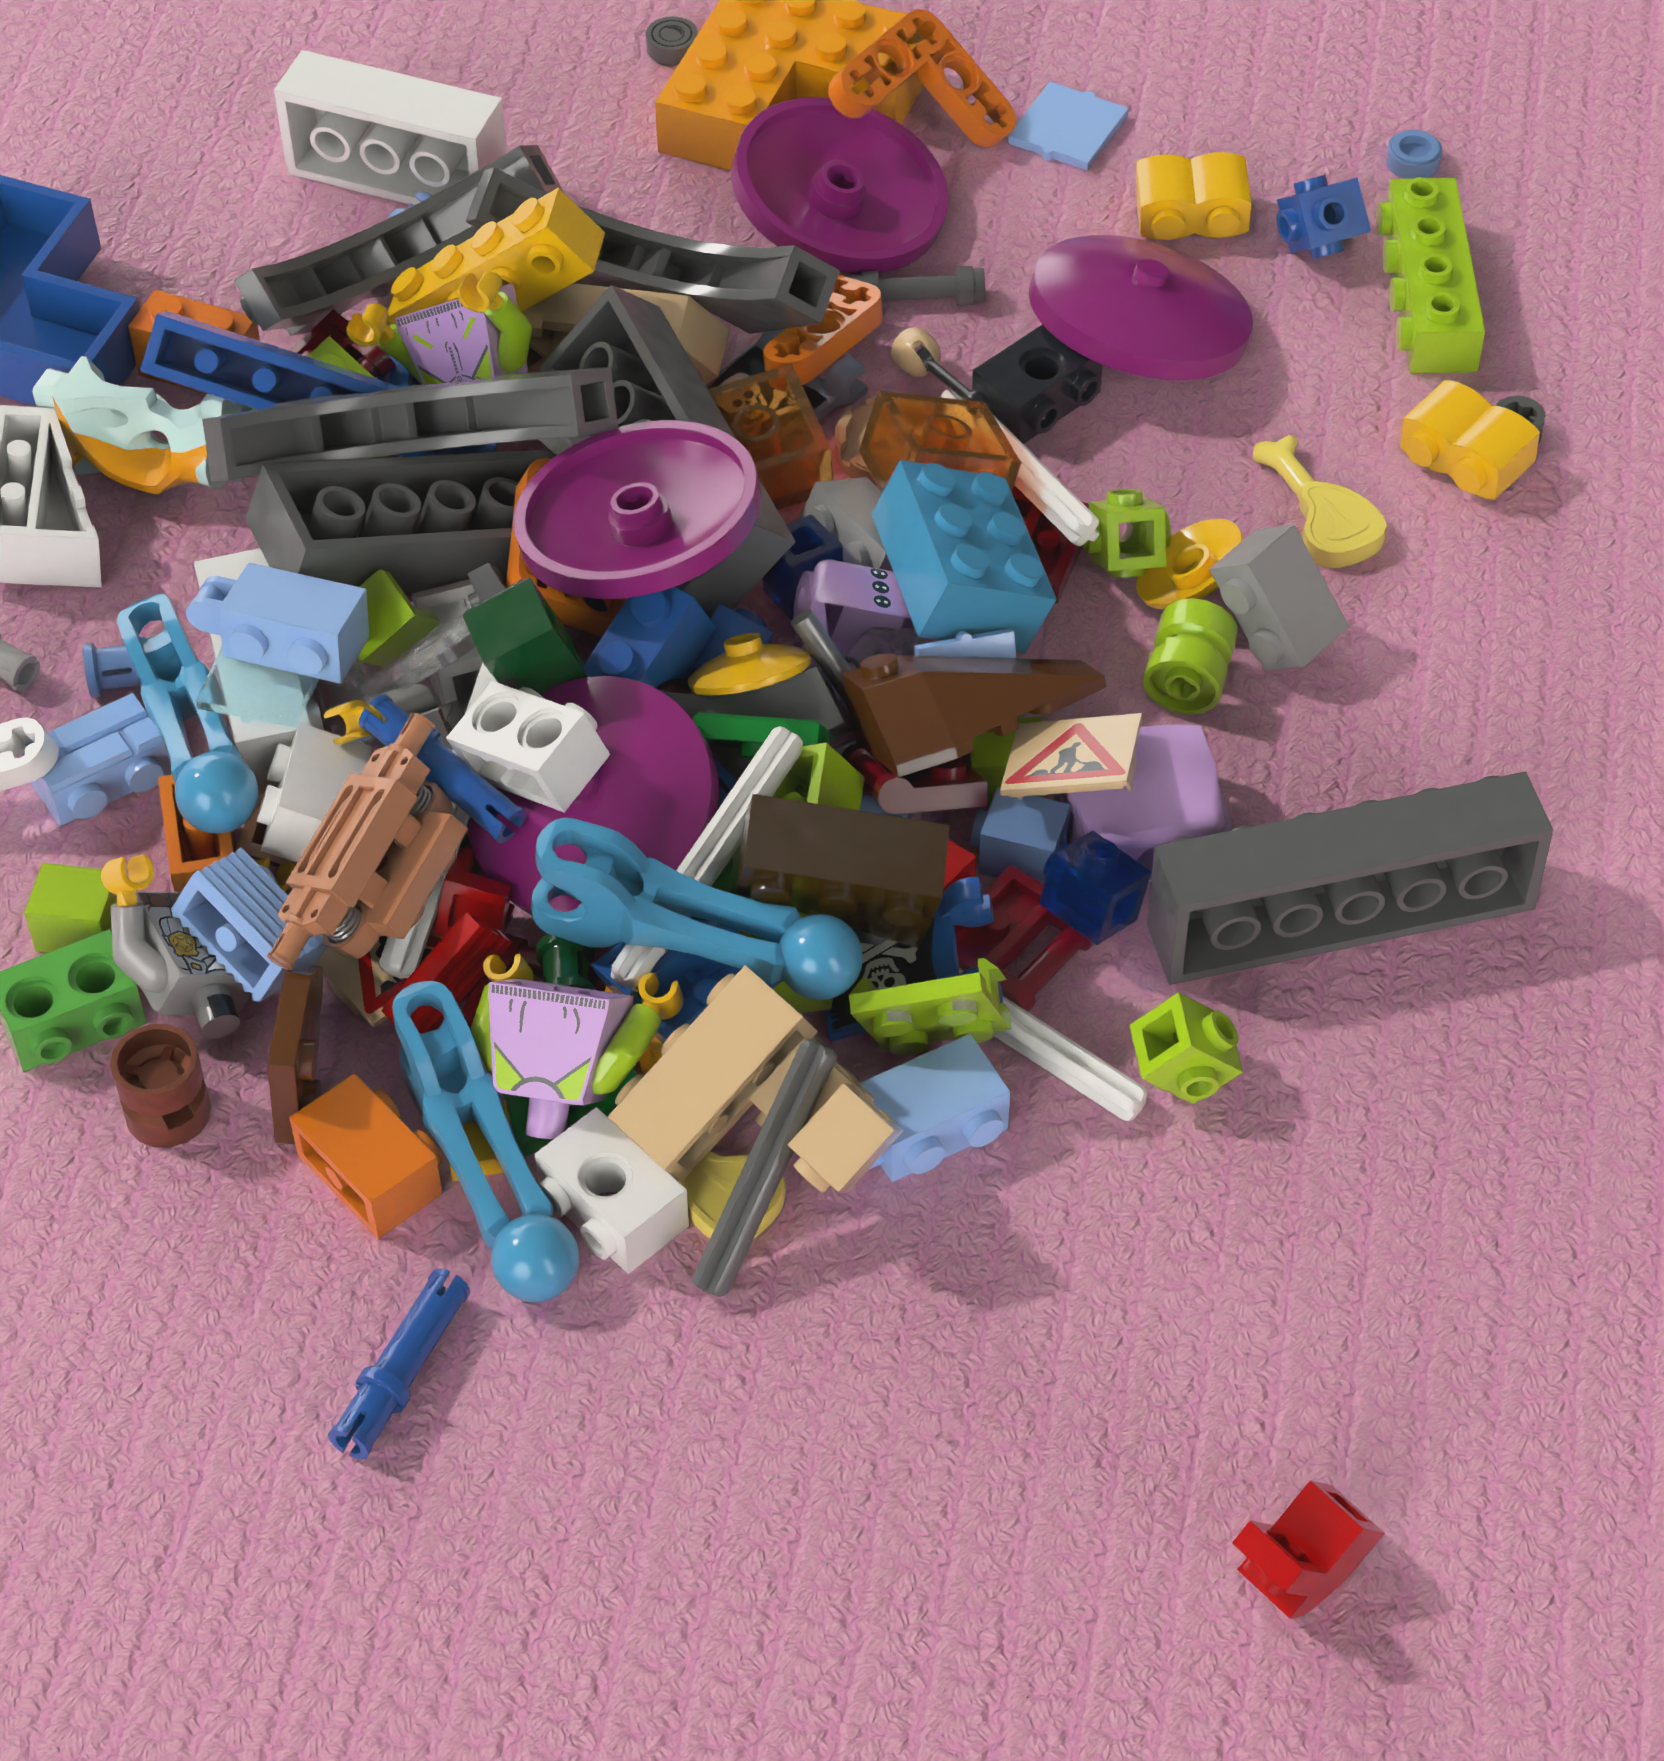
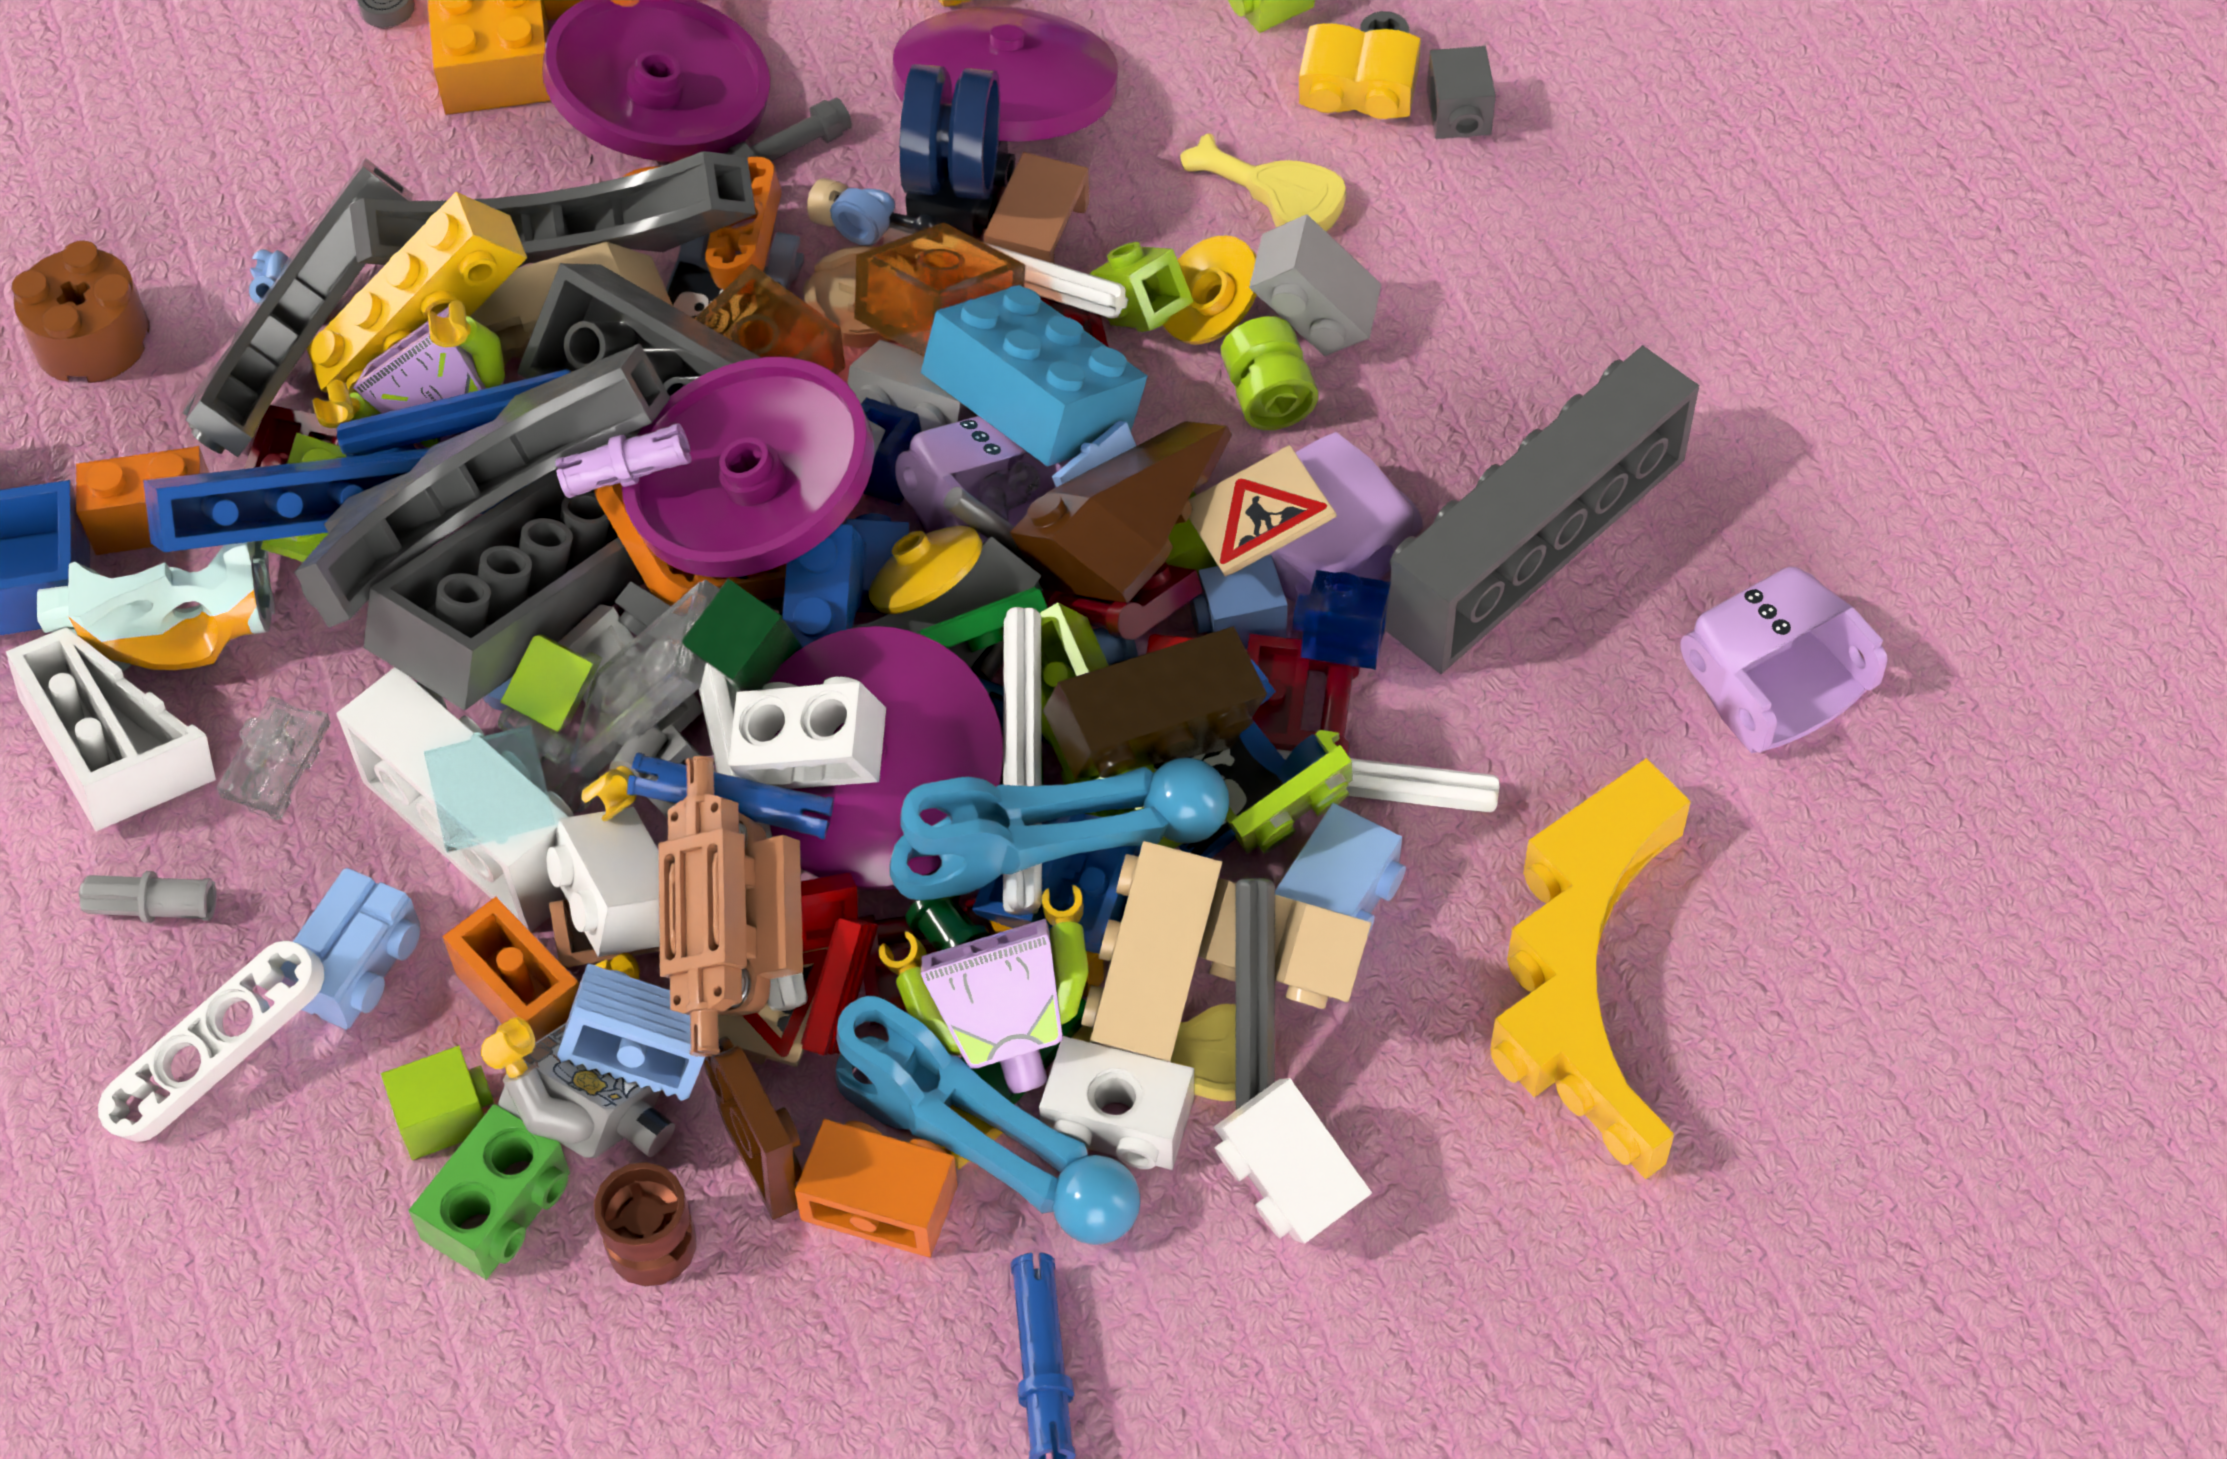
camera: 30 degrees left, 5 degrees up
medium blue bush [83,636,145,698] -> none
dark azure piece [117,593,259,834] -> none
light blue brick [186,562,369,684] -> none
white brick [274,50,507,205] -> none
lime brick [1130,992,1243,1104] -> none
red brick [1232,1480,1385,1619] -> none
none -> dark orange brick [11,240,150,383]
none -> clear hips [216,696,331,820]
none -> blue axle [337,370,571,457]
none -> lavender pin [556,423,691,498]
none -> medium blue tile [830,188,895,246]
none -> dark blue wheel [899,64,1000,199]
none -> nougat panel [984,152,1089,264]
none -> white brick [1213,1078,1372,1243]
none -> dark grey brick [1427,46,1496,139]
none -> yellow arch [1490,758,1691,1179]
none -> lavender piece [1680,566,1888,753]

